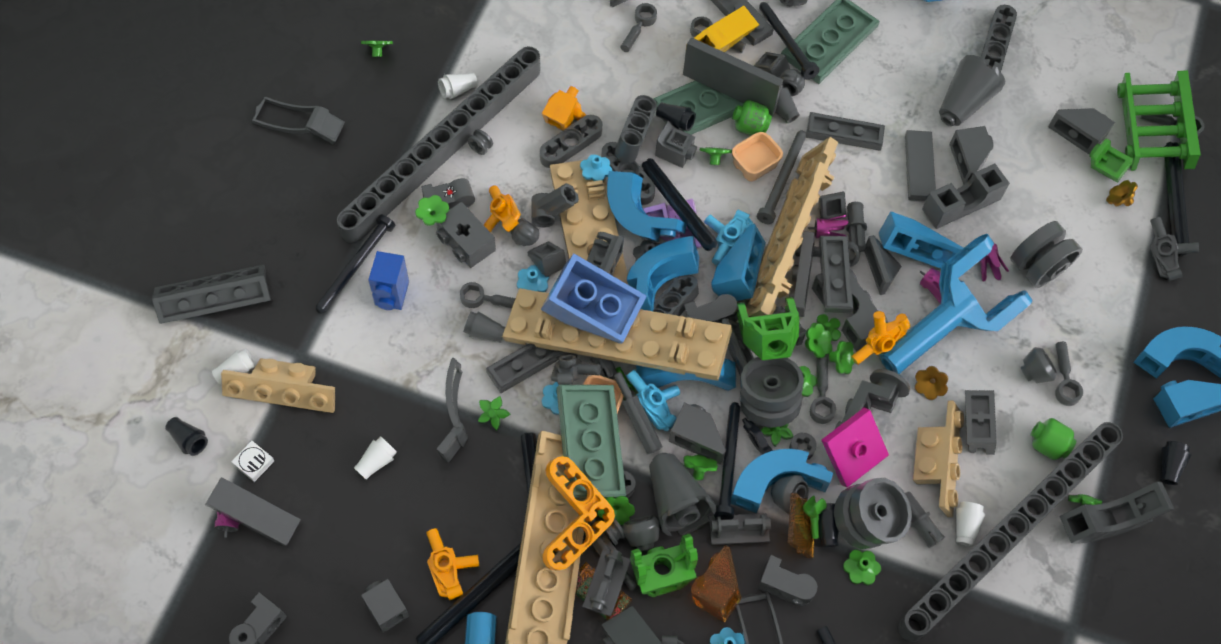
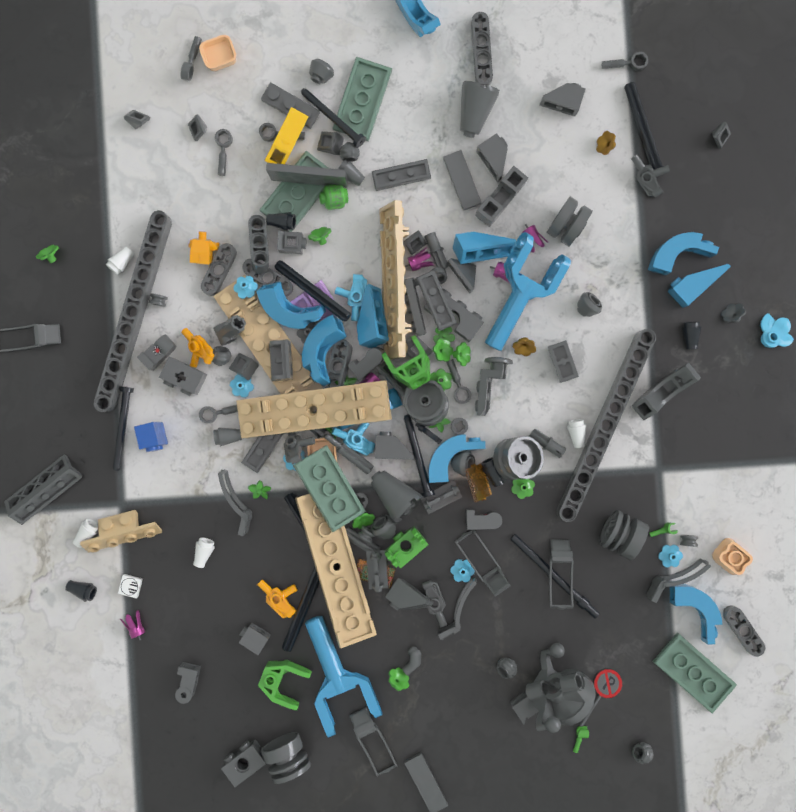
camera: 20 degrees left, 25 degrees up
dark grey tile [205,477,301,547] -> none
bright green plant [415,195,449,226] -> none
medium blue slope [541,254,647,344] -> none
light orange beam [543,456,615,571] -> none
bright green plant [683,455,718,480] -> none
clear orange slope [691,545,741,623] -> none
light nougat piece [732,132,783,181] -> none
dark grey bar [757,130,806,224] -> none
bright green hand [803,495,827,539] -> none
dark pink plate [821,408,889,488] -> none
light orange piece [851,311,910,365] -> none
tan bracket [913,400,964,517] -> none
bright green head [1030,418,1076,460] -> none
dark grey piece [1055,341,1083,406] -> none
bright green plant [1068,494,1102,506] -> none
bright green bracket [1089,138,1133,183] -> none
bright green fence [1117,70,1201,171] -> none

